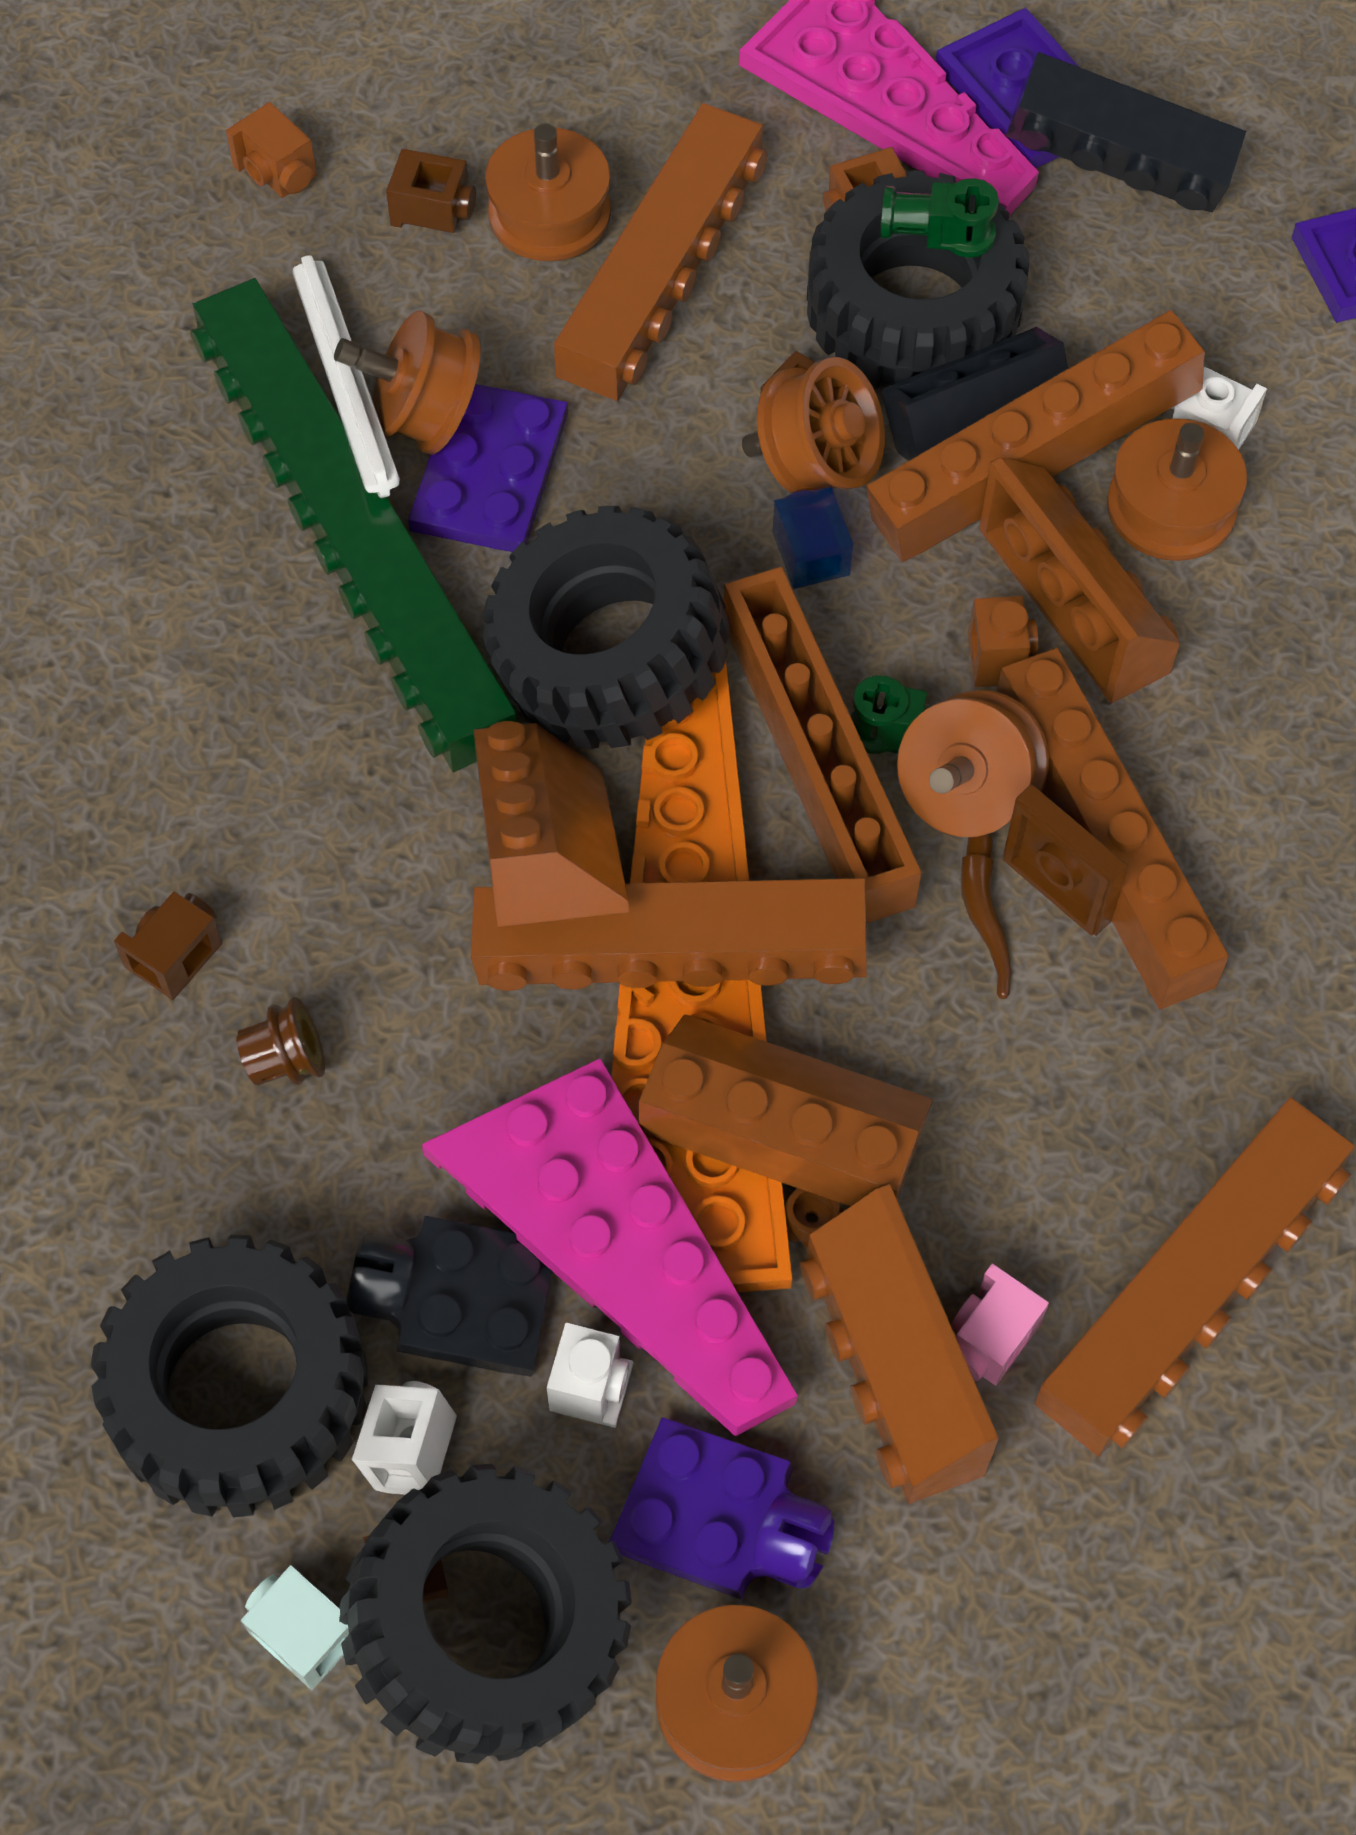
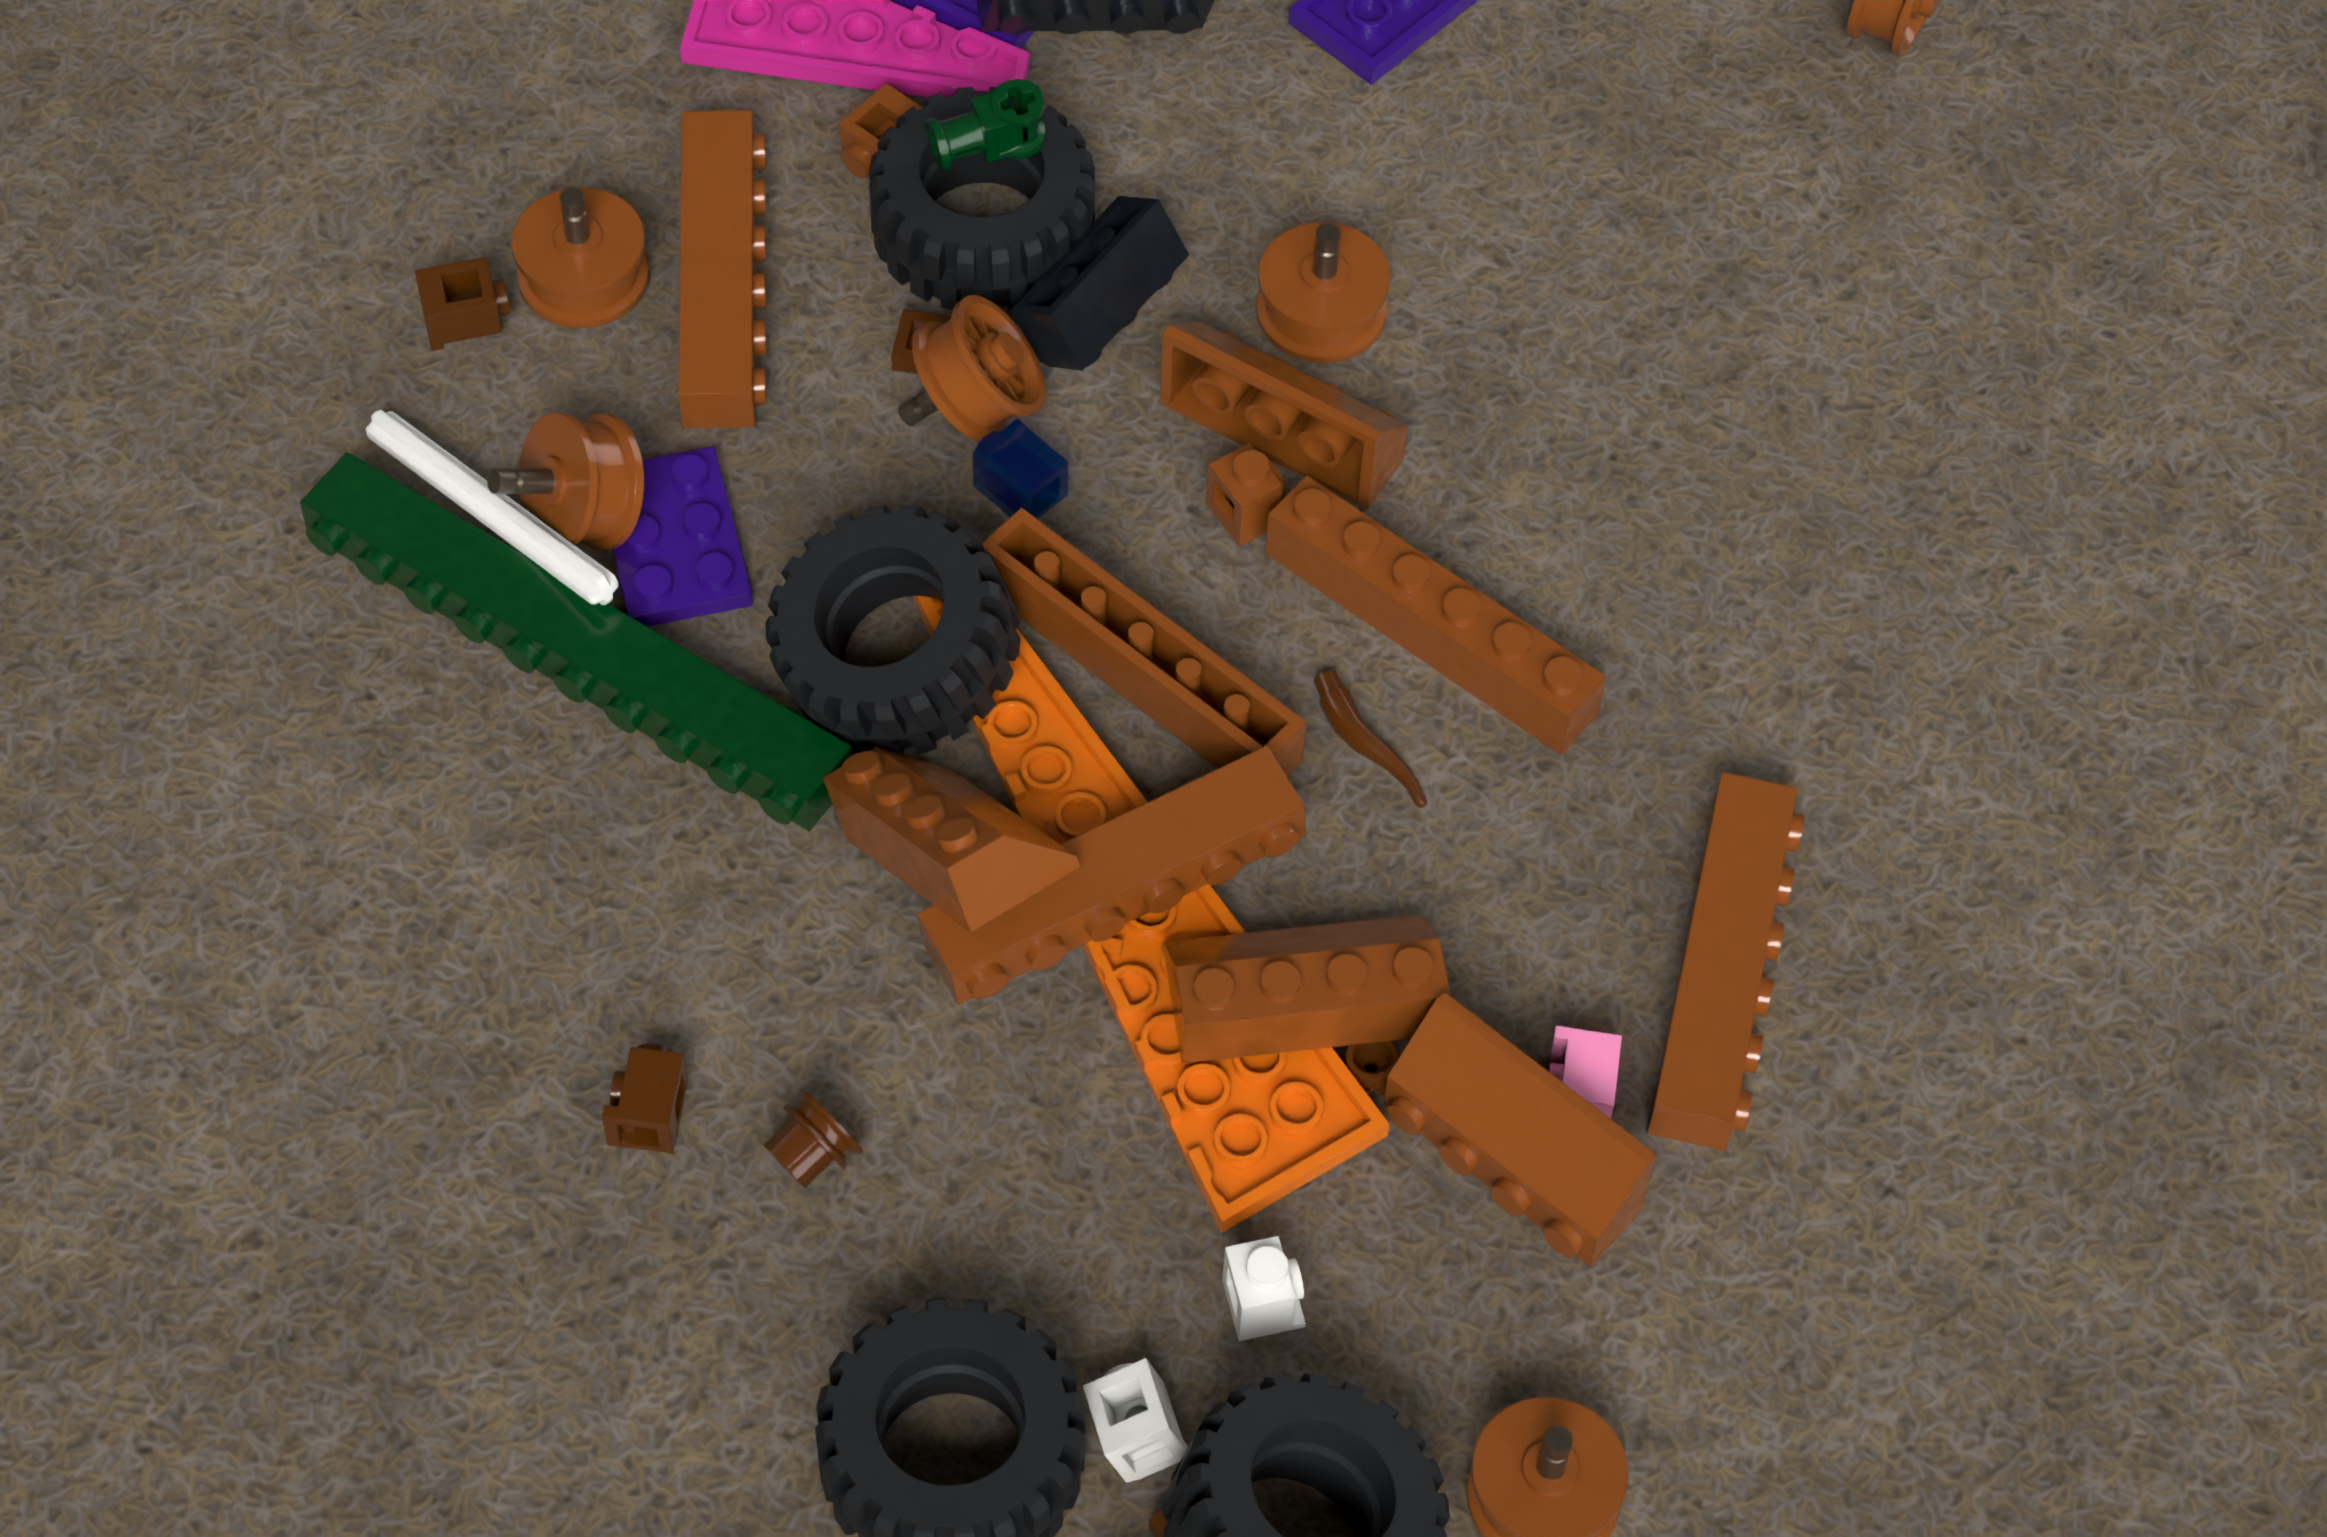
camera: 30 degrees left, 5 degrees down
dark orange brick [226,102,317,198] -> none
black plate [347,1216,552,1377] -> none
dark pink wing [422,1058,798,1436] -> none
dark purple plate [609,1417,835,1600] -> none
dark green connector [850,675,932,754] -> none
dark orange brick [866,310,1205,562] -> none
dark orange wheel [897,690,1049,837] -> none
reddish brown tile [1003,784,1128,936] -> none
white brick [1171,367,1267,450] -> none

